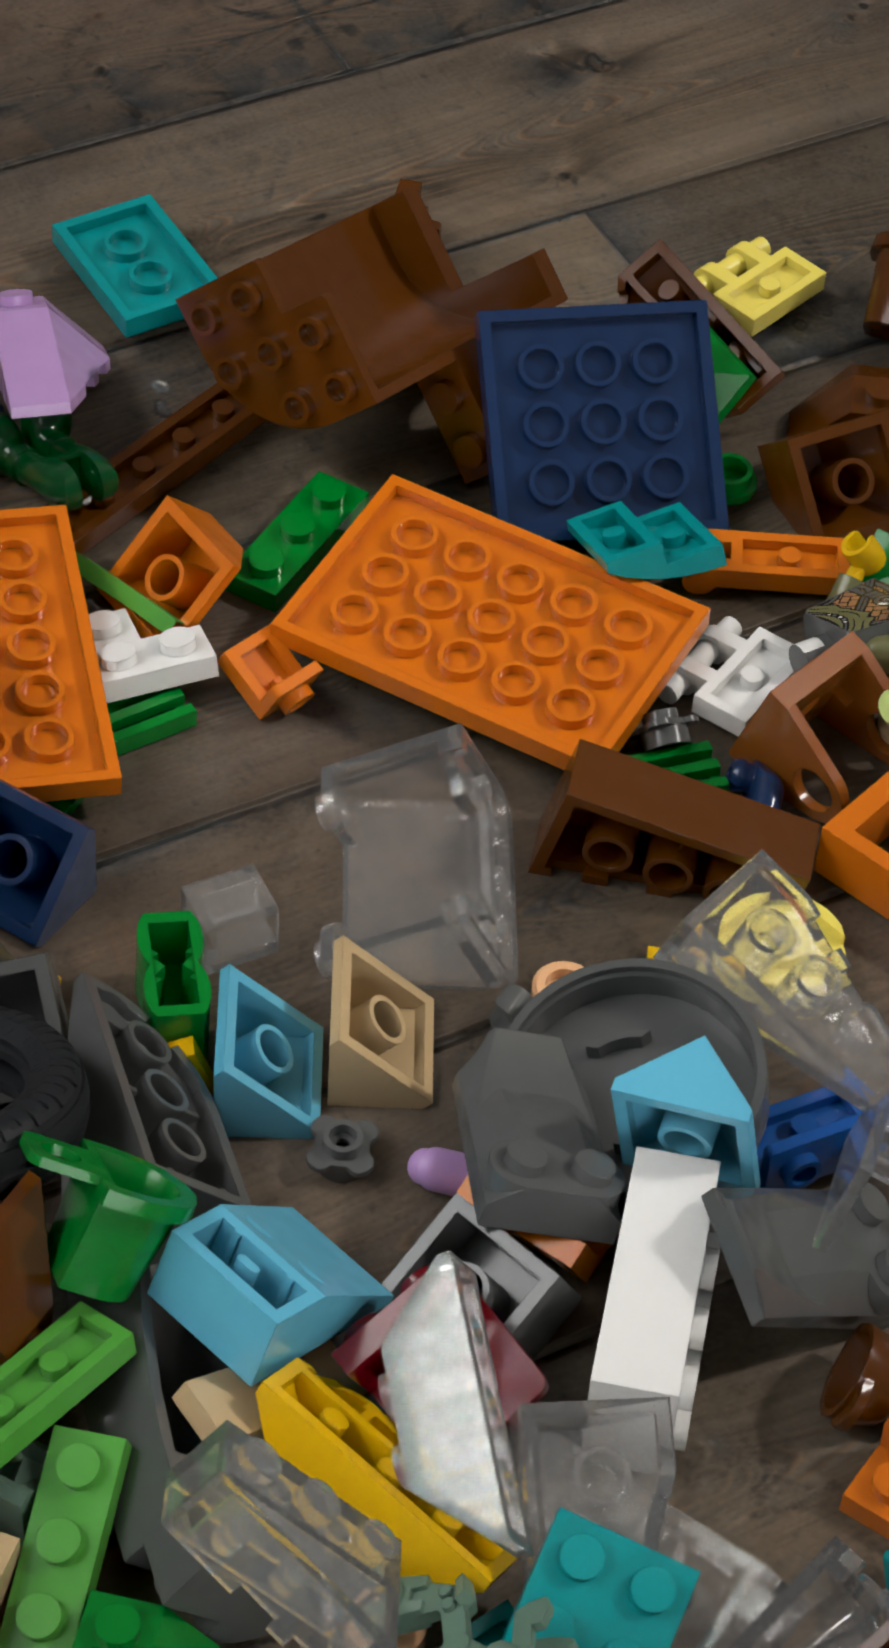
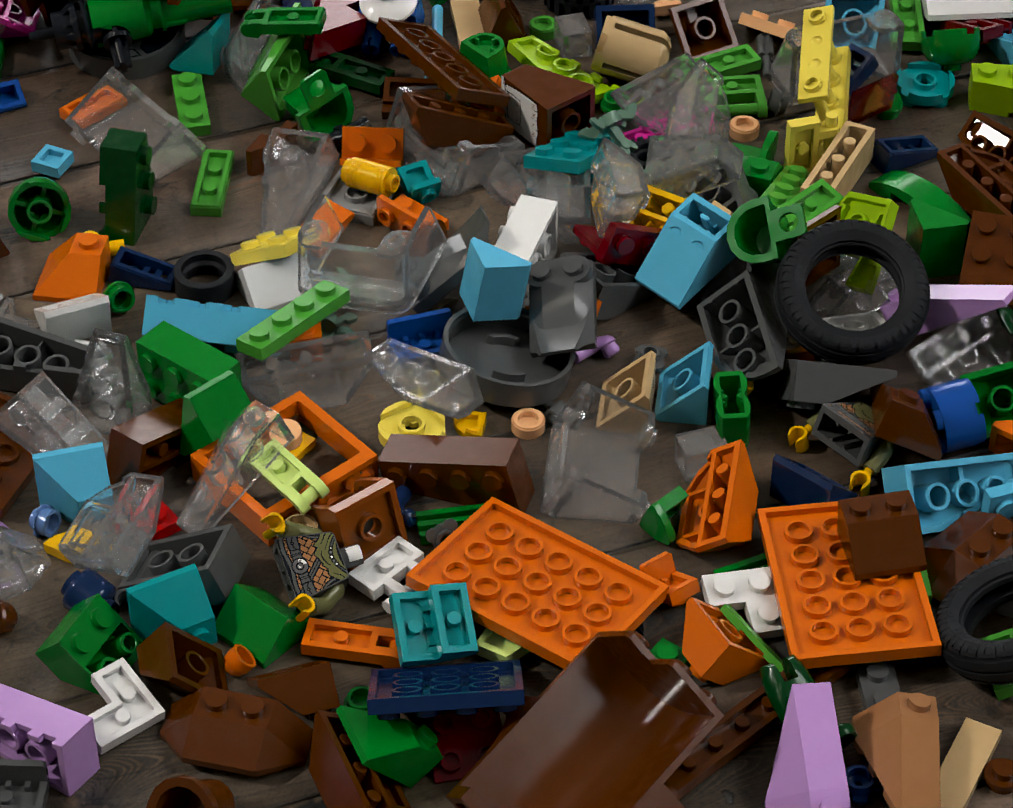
camera: 170 degrees left, 5 degrees down
none -> green tile [639,485,689,545]
none -> orange wedge [676,439,759,553]

